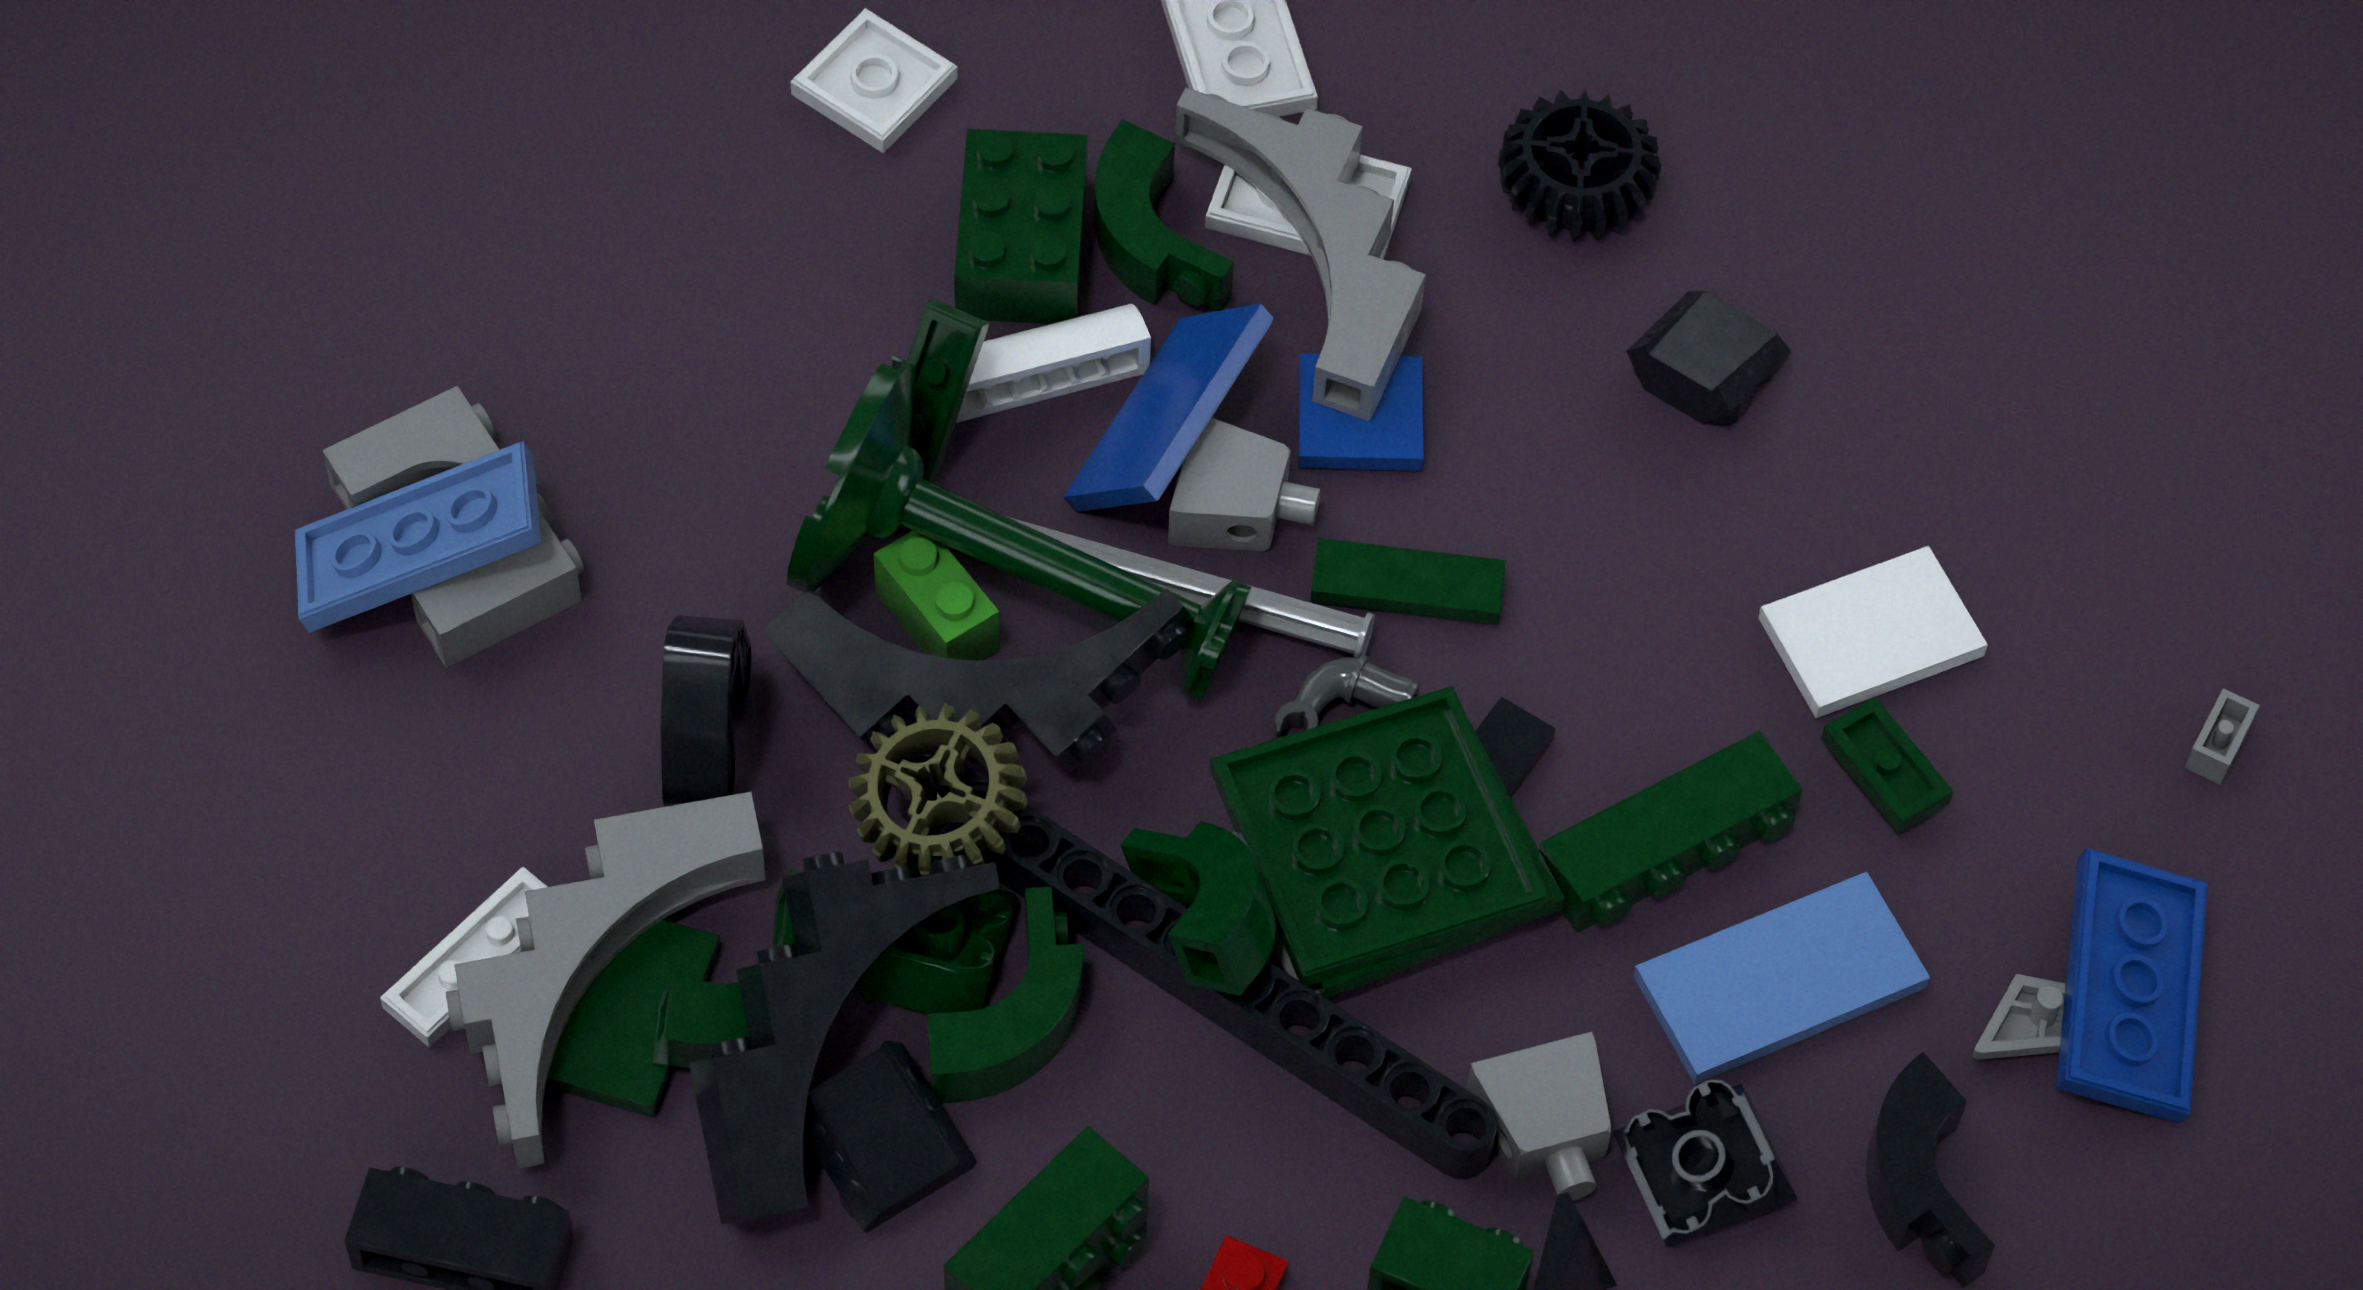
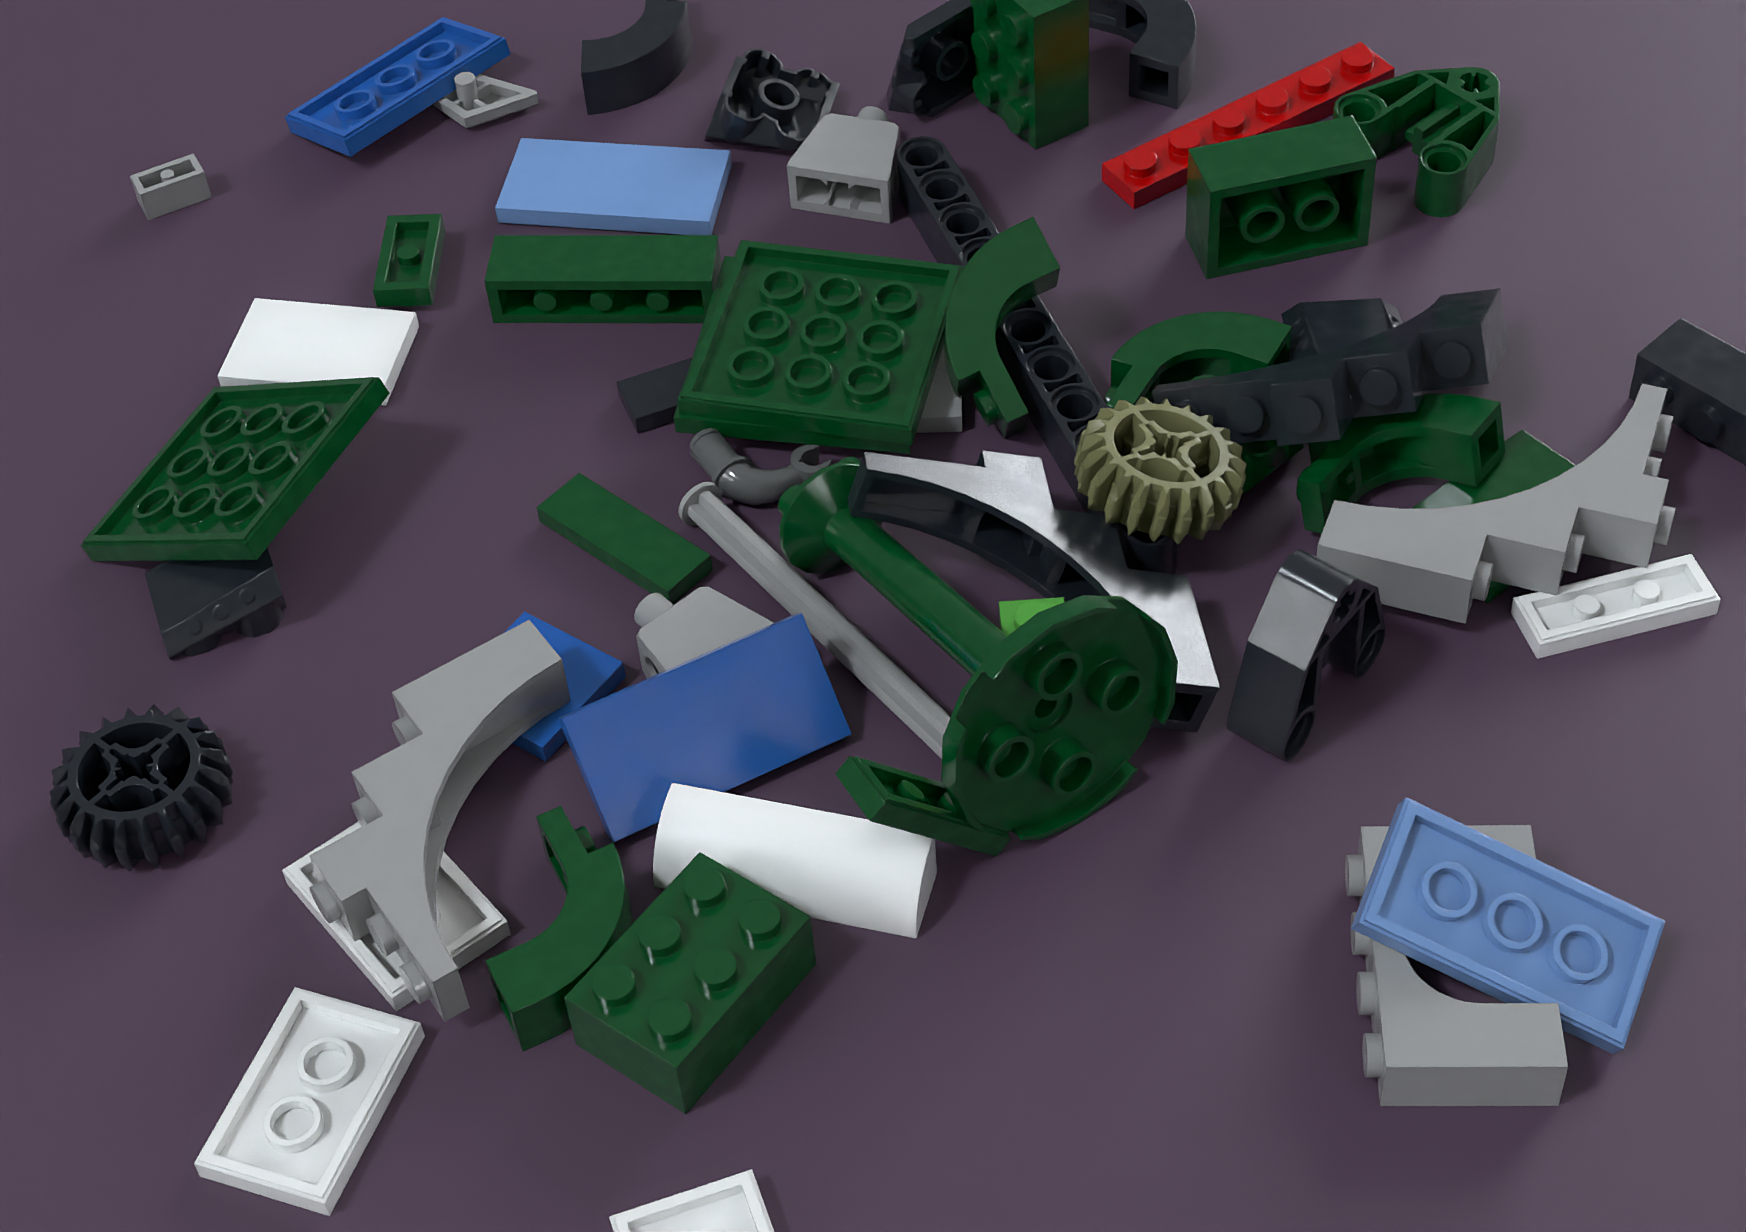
camera: 140 degrees left, 10 degrees down
none -> dark green tile [81,377,390,561]

